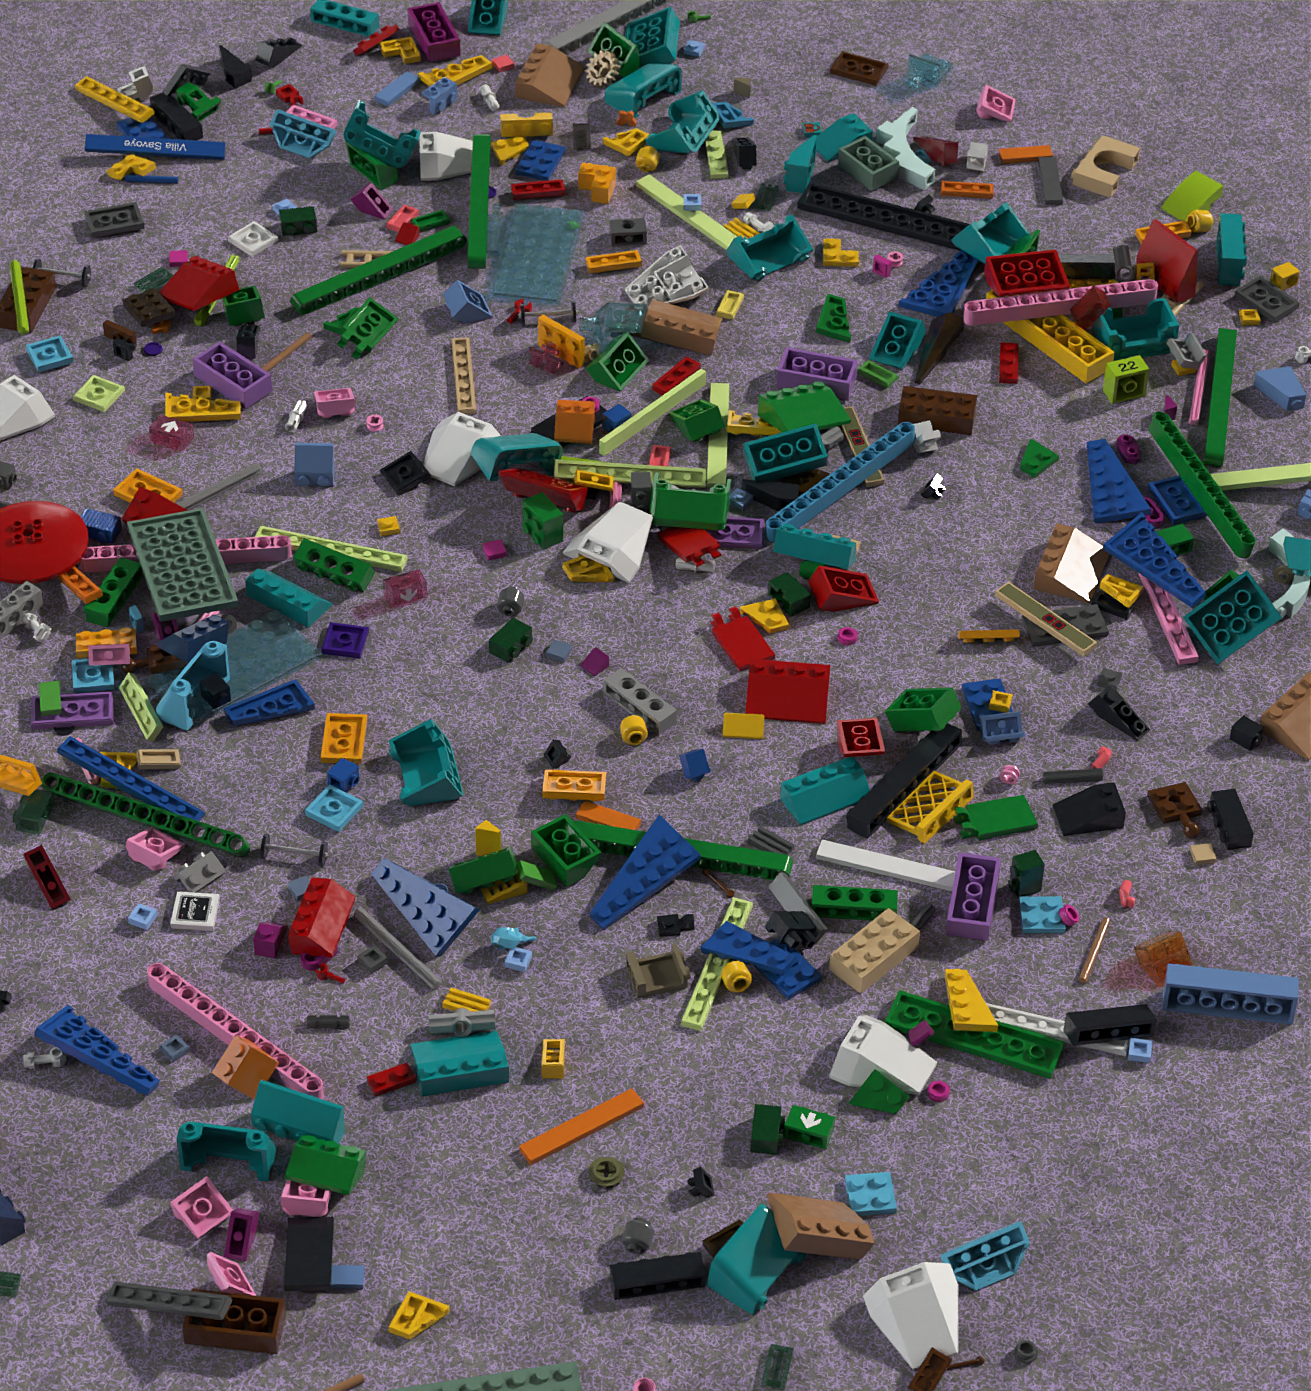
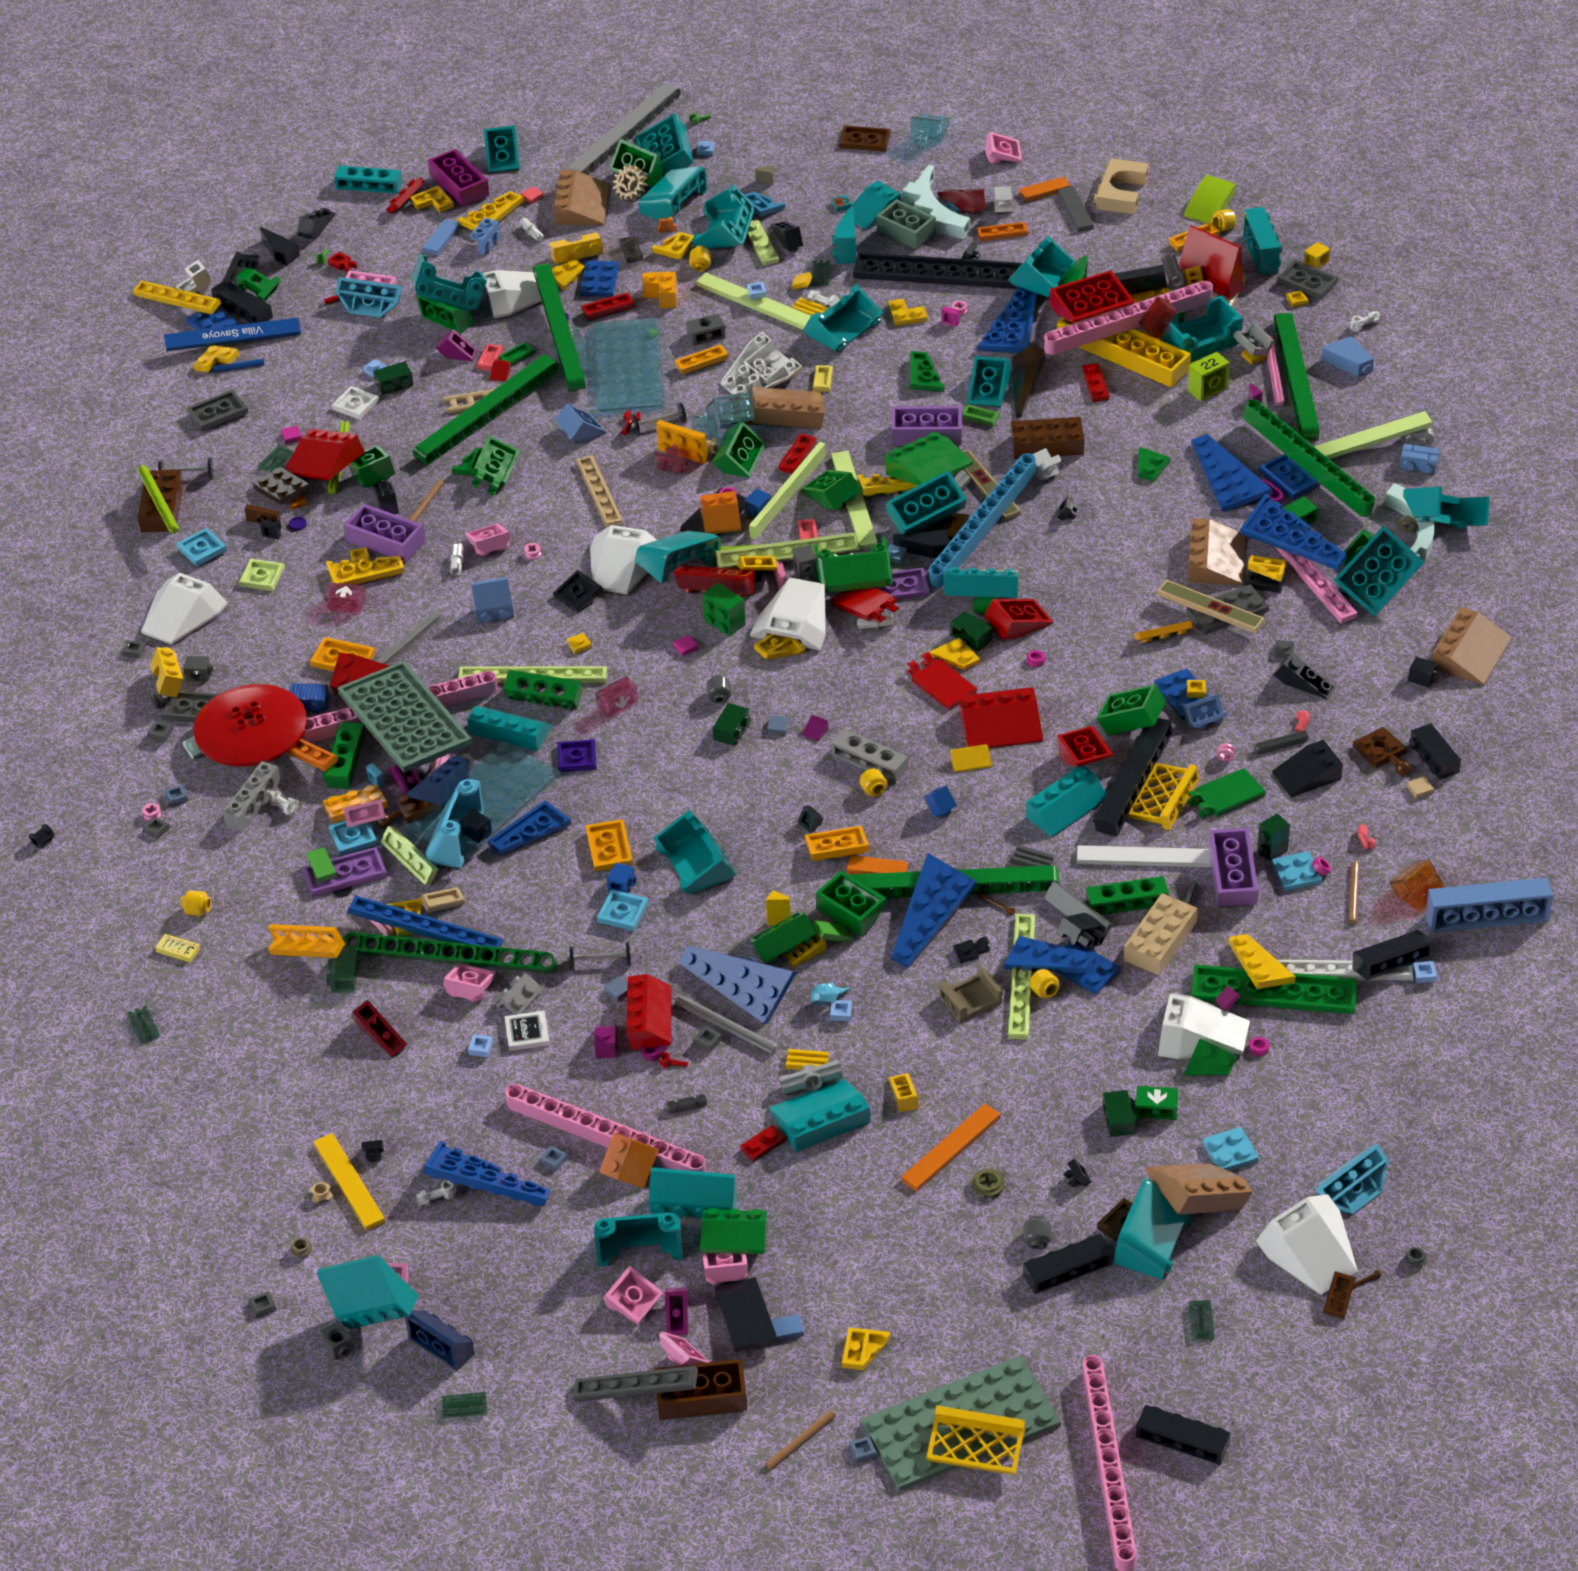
camera: 10 degrees left, 0 degrees up
magenta plate [1116,434,1141,464] -> none

